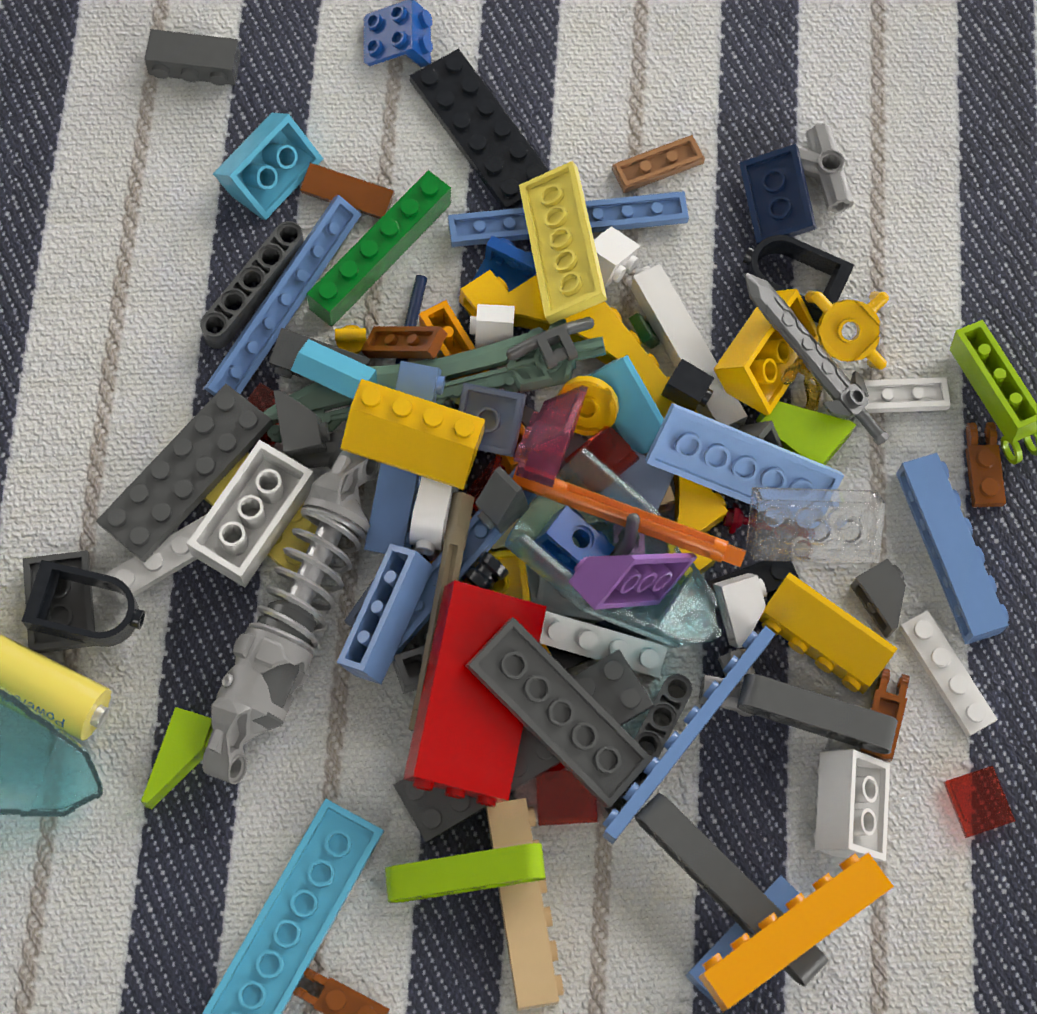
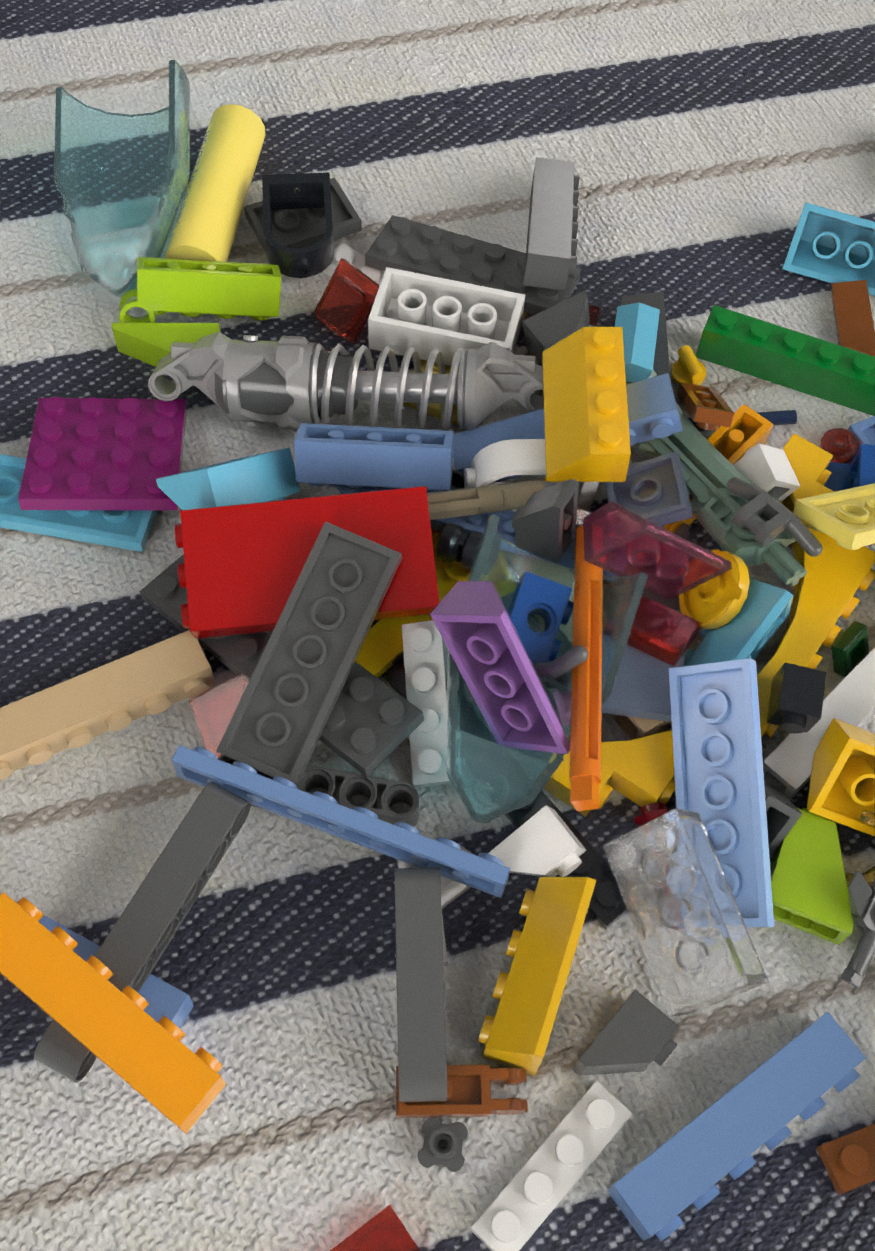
camera: 75 degrees right, 10 degrees down
dark grey beam [200,221,304,349] -> none
medium blue plate [204,195,362,396] -> none
lime beam [385,843,546,903] -> none
white slope [814,749,890,861] -> none
none -> magenta plate [18,397,187,510]
none -> lime hinge [119,257,281,323]
none -> medium azure slope [156,448,301,510]
none -> clear red piece [313,258,380,343]
none -> dark grey plate [417,1118,468,1172]
none -> brick [523,157,580,291]
none -> clear red plate [820,428,858,463]

